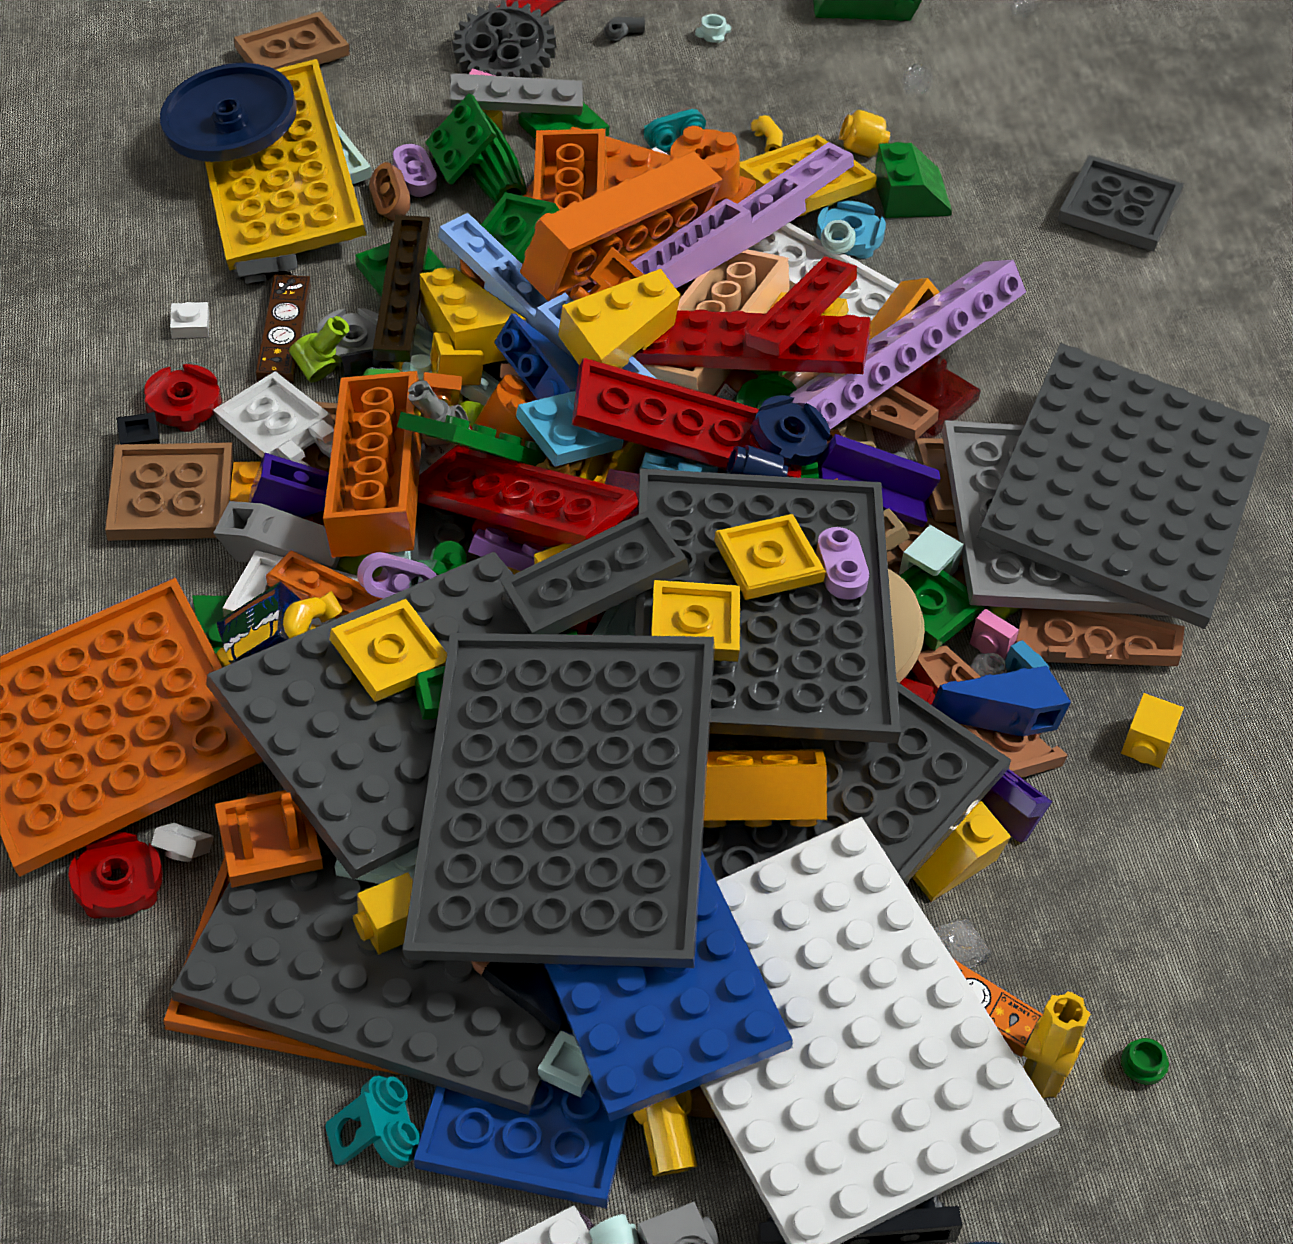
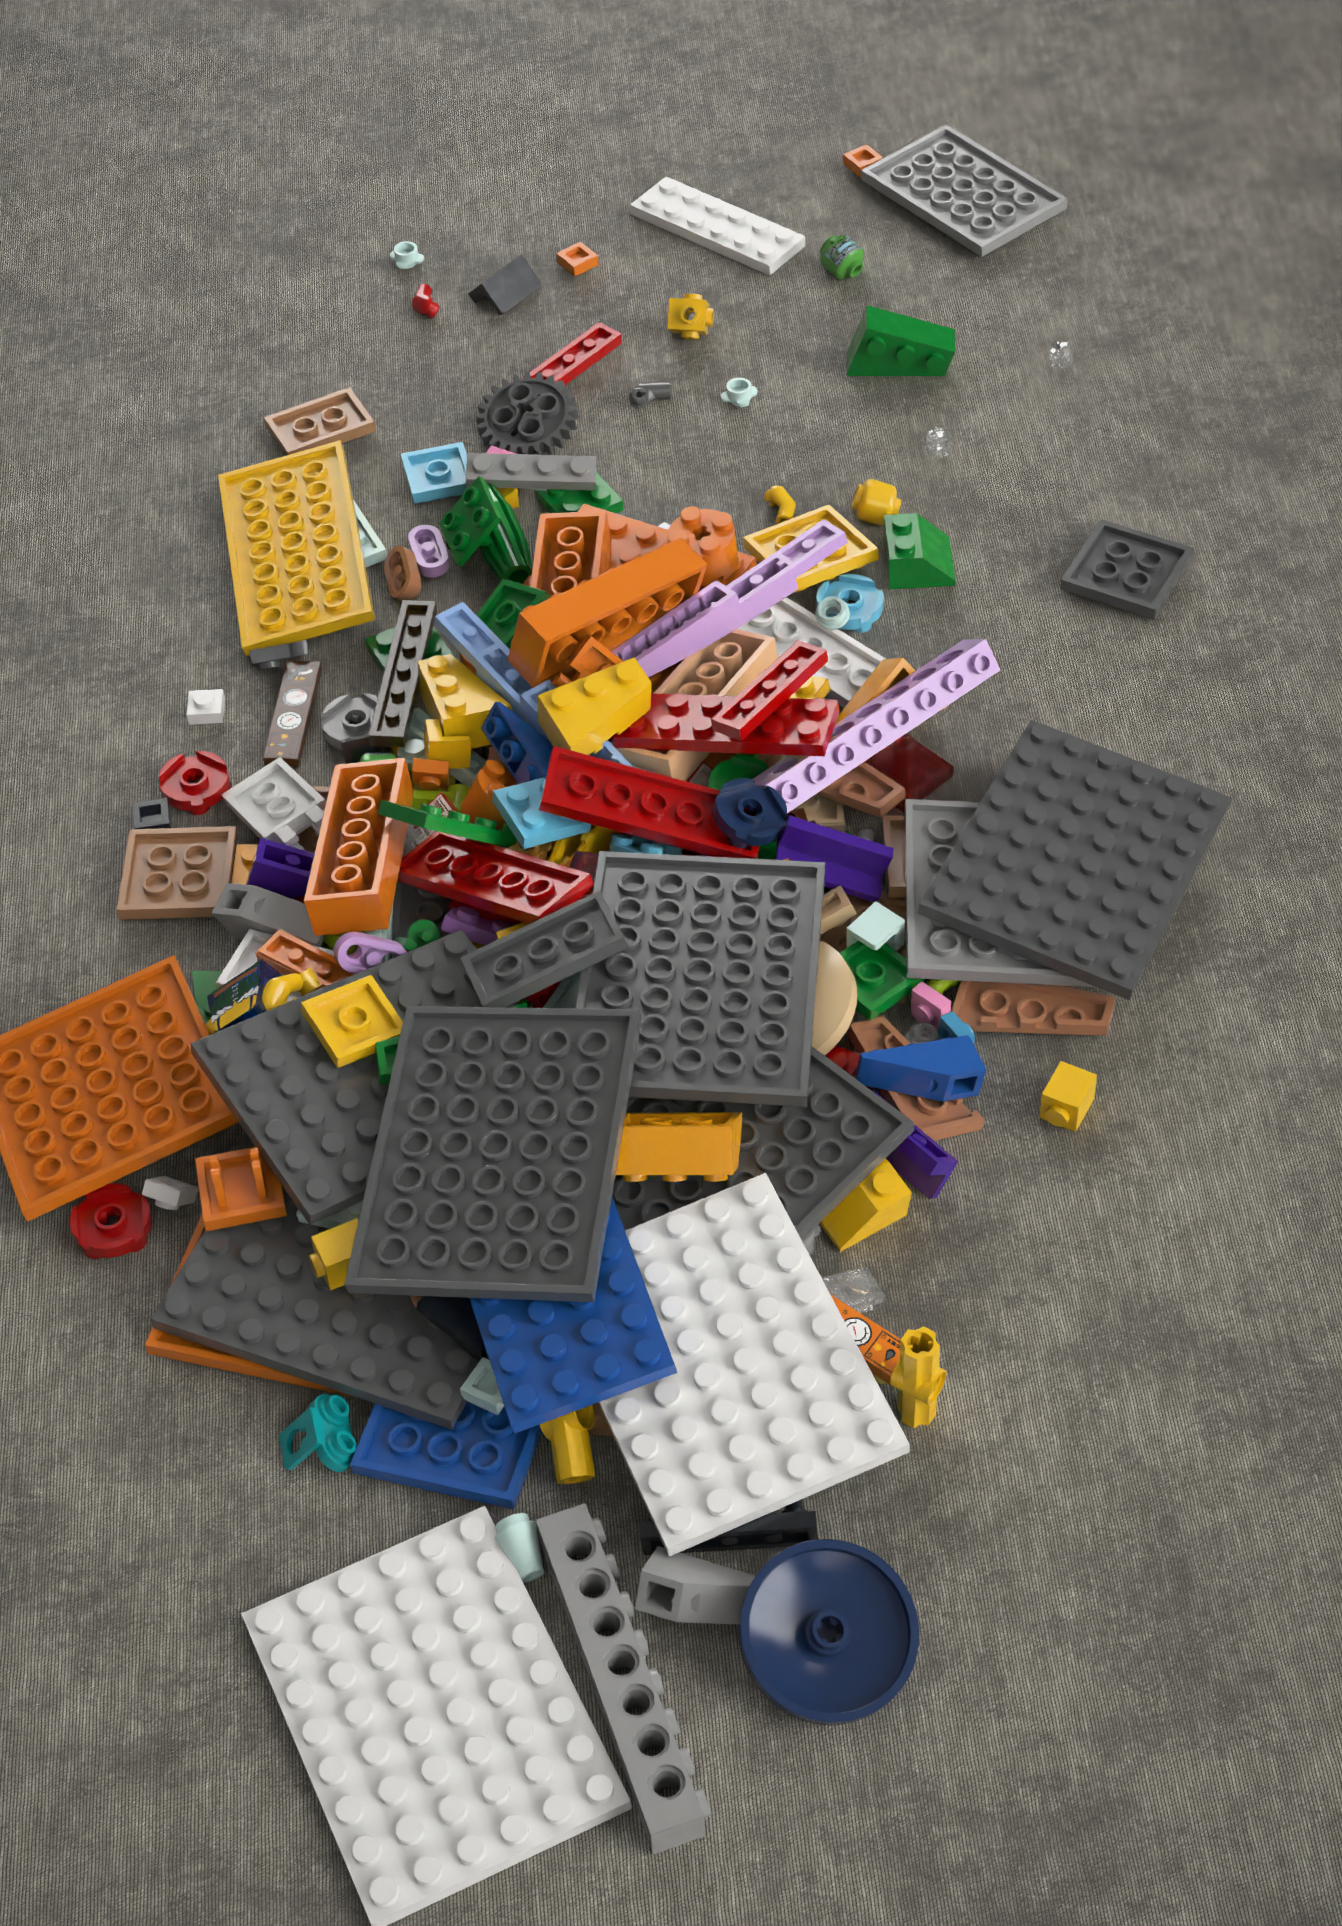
camera: 10 degrees right, 0 degrees up
dark blue dish [160,63,297,162] -> none
lime pin [289,316,349,383] -> none
light grey pin [408,380,469,447] -> none
teal bracket [644,109,706,152] -> none
yellow plate [651,580,740,662] -> none
yellow plate [714,514,826,600] -> none
dark blue brick [726,445,788,477] -> none
lavender plate [816,527,869,600] -> none
green plate [1121,1038,1169,1085] -> none
none -> medium azure plate [401,442,468,504]

